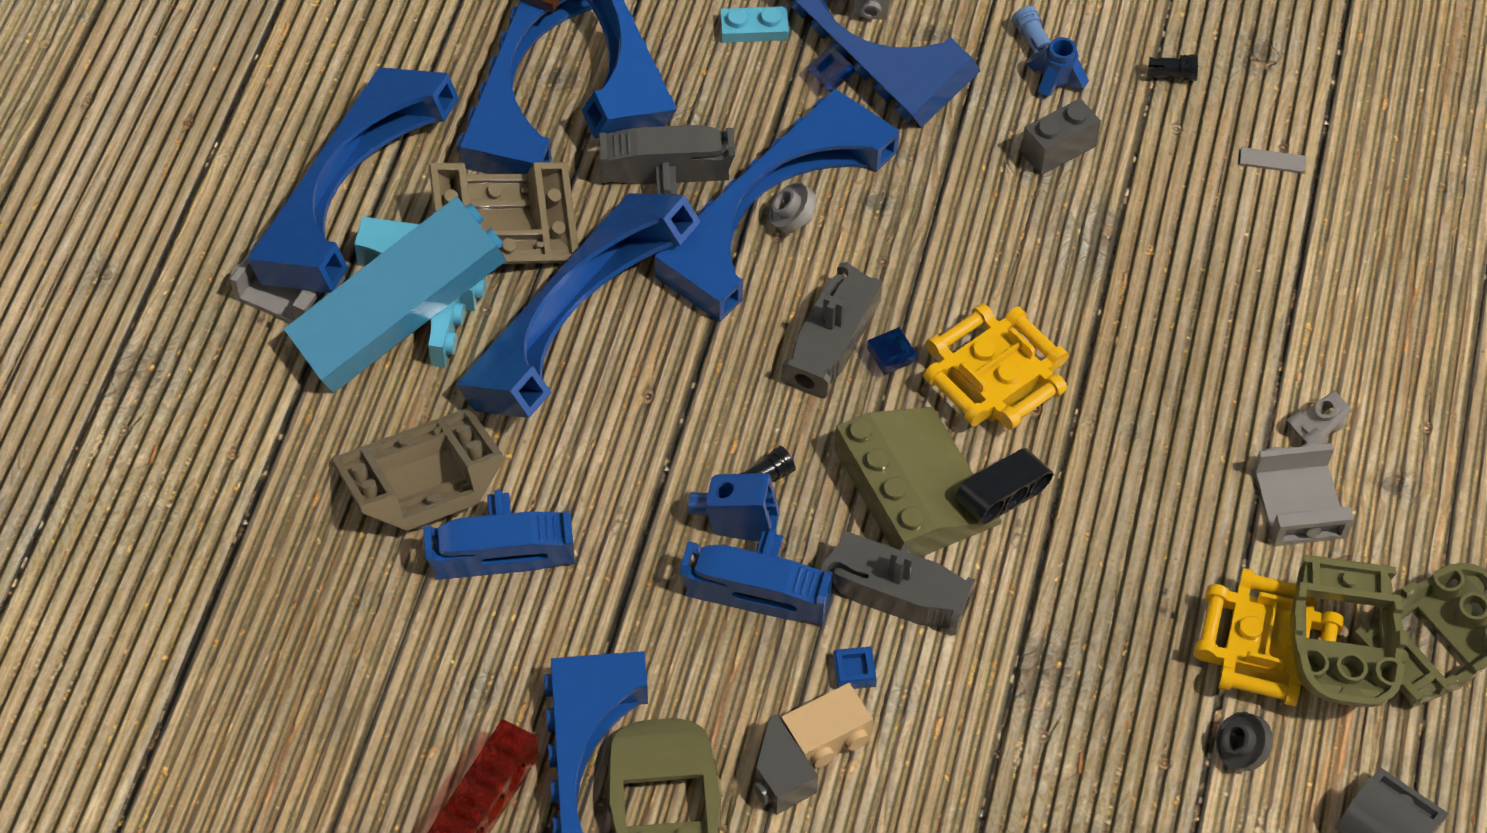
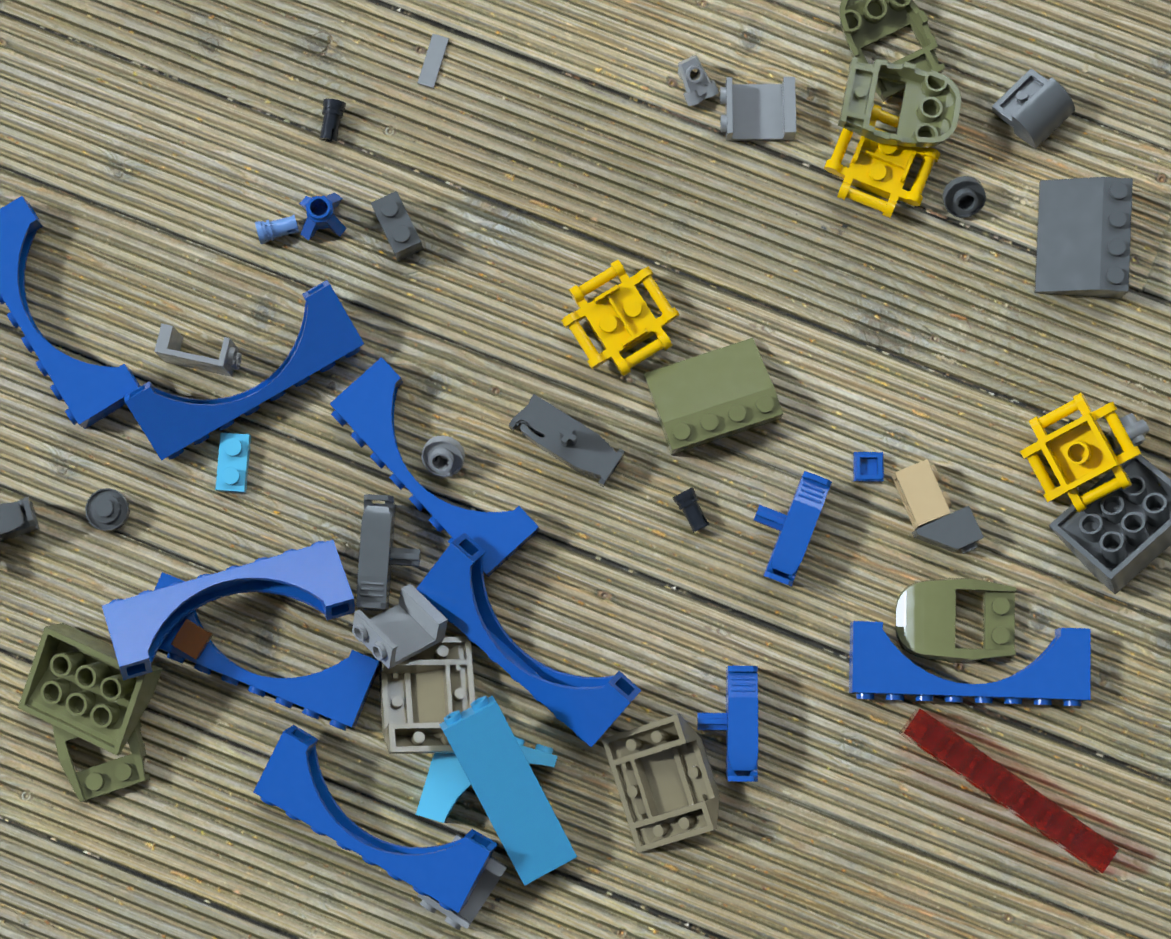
camera: 80 degrees left, 25 degrees up
blue torso [688,473,780,542] -> none
clear blue plate [807,45,856,93] -> none
dark grey piece [820,530,975,635] -> none
clear blue plate [867,327,917,375] -> none
black beam [955,448,1054,525] -> none
none -> light grey panel [352,584,448,669]

